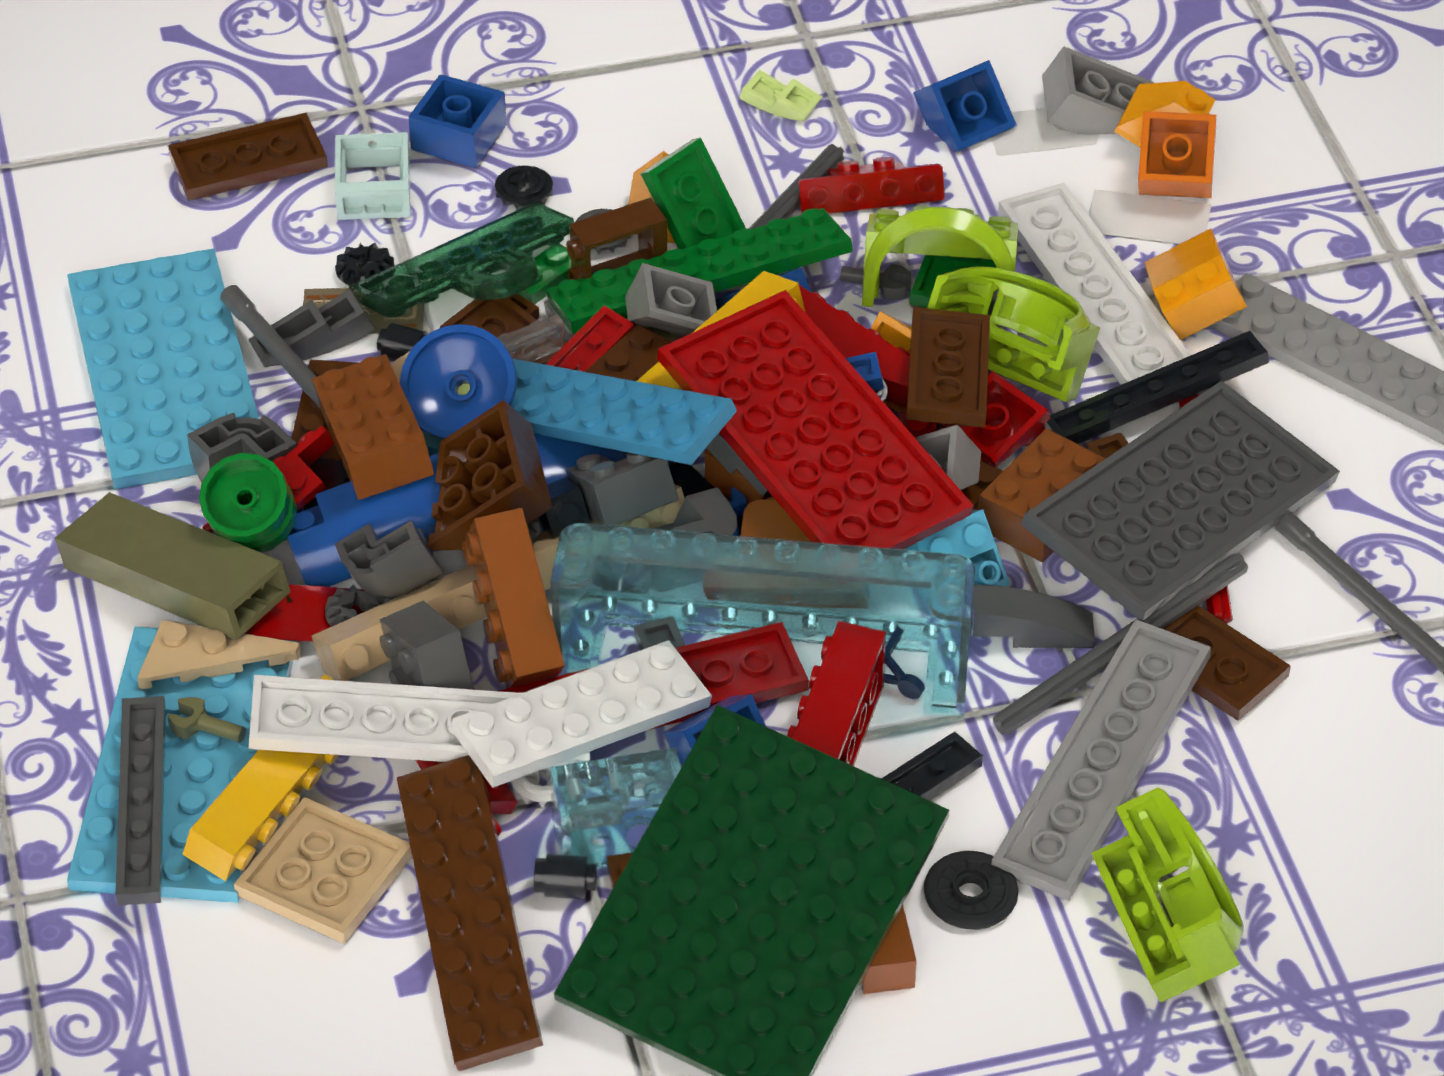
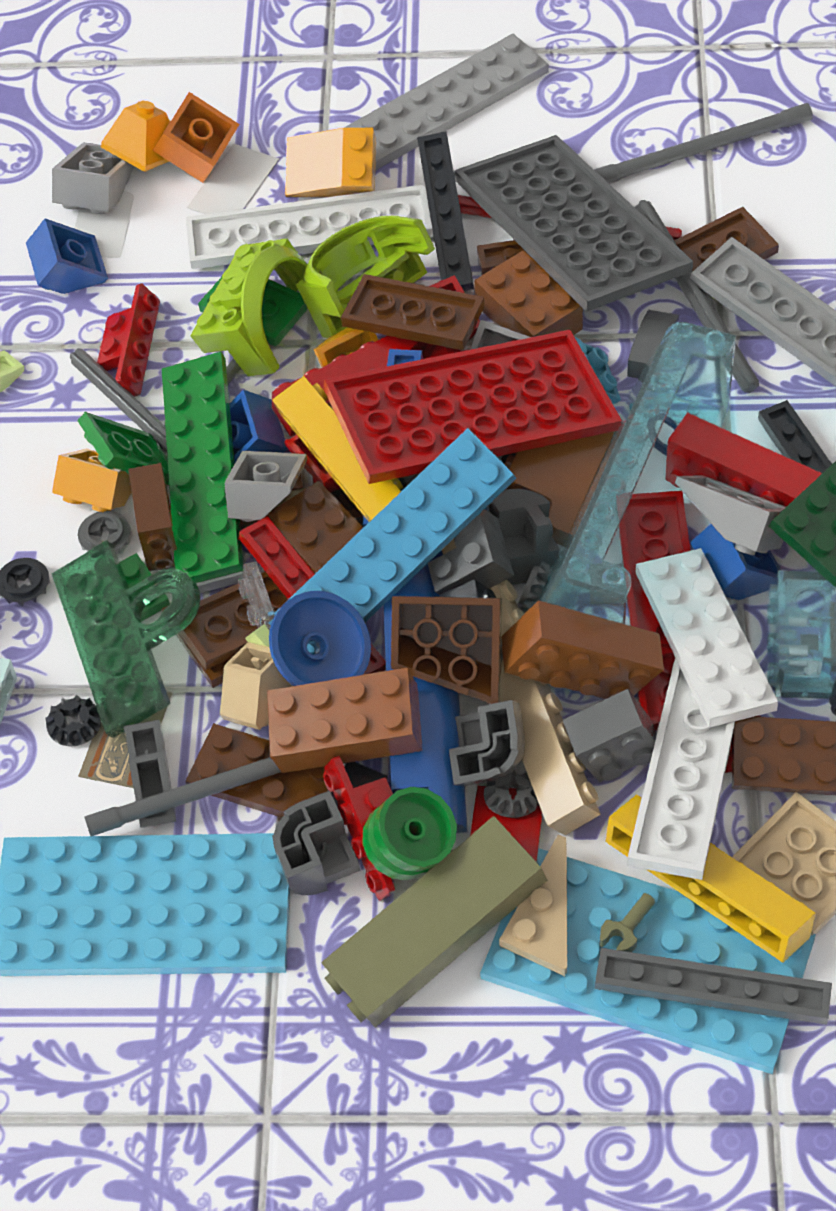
camera: 70 degrees left, 10 degrees up
black brick [377,323,428,362] -> none
none -> light grey slope [675,475,786,555]

